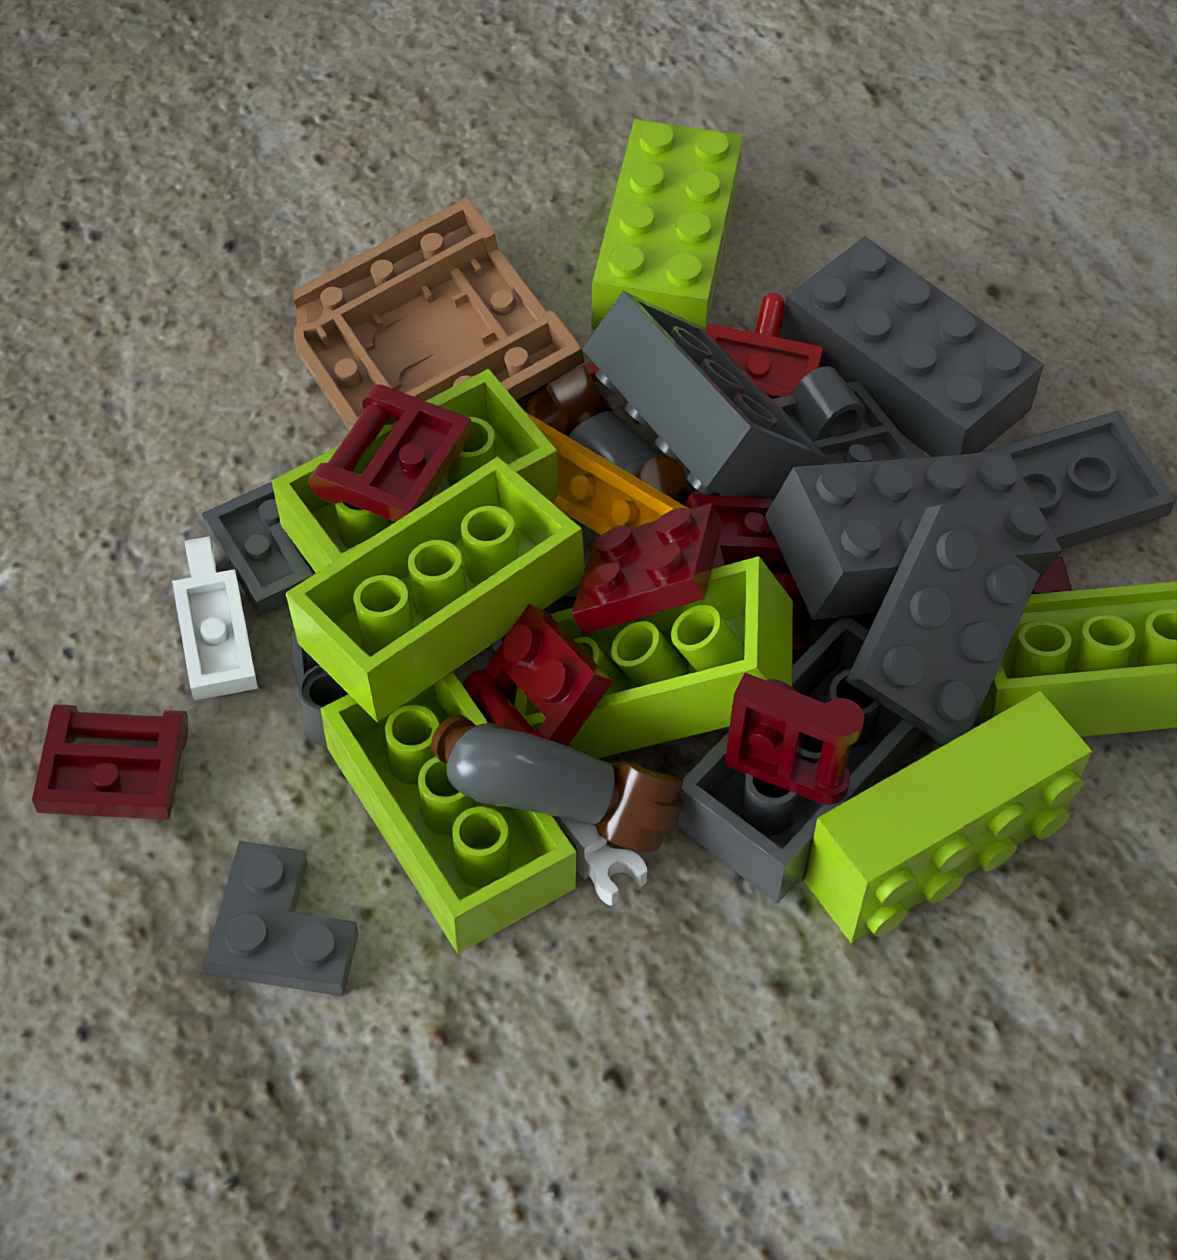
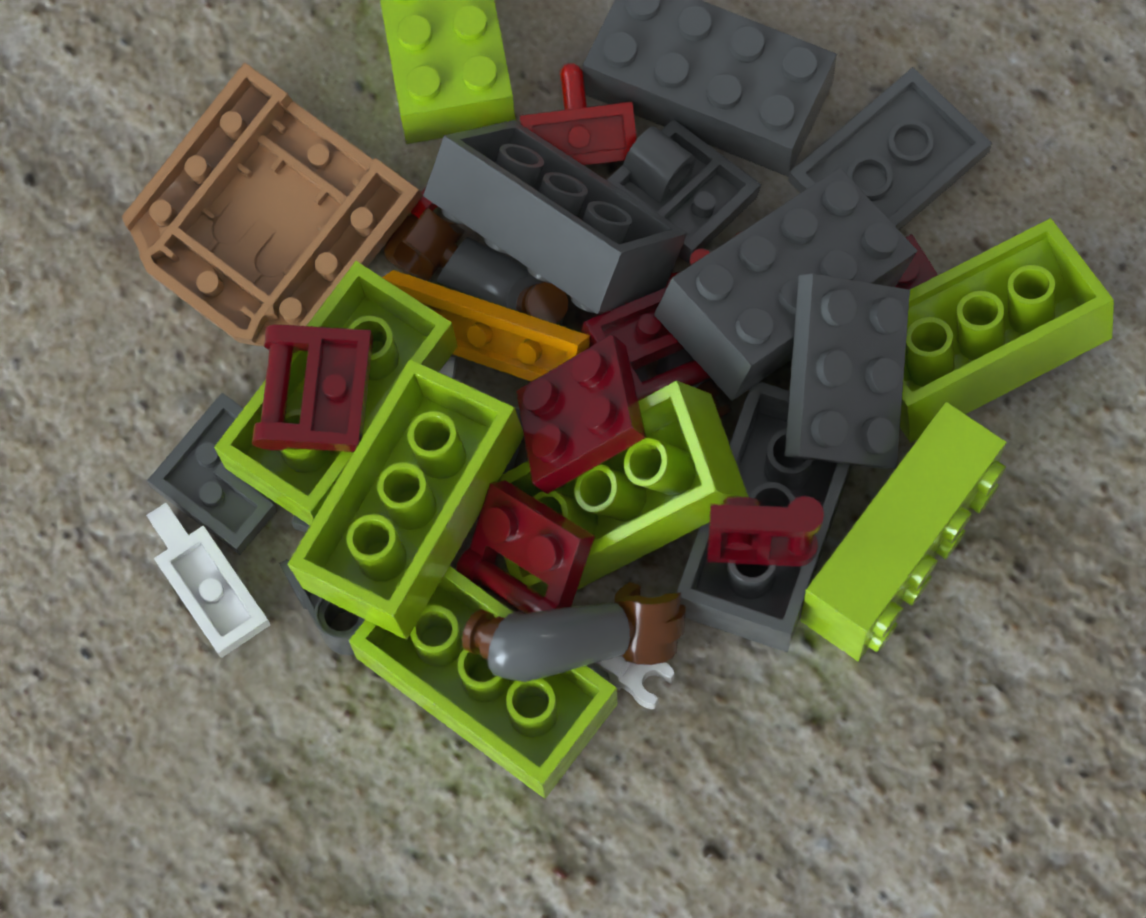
camera: 15 degrees left, 15 degrees up
dark red plate [32,704,188,820] -> none
dark grey plate [204,841,359,996] -> none

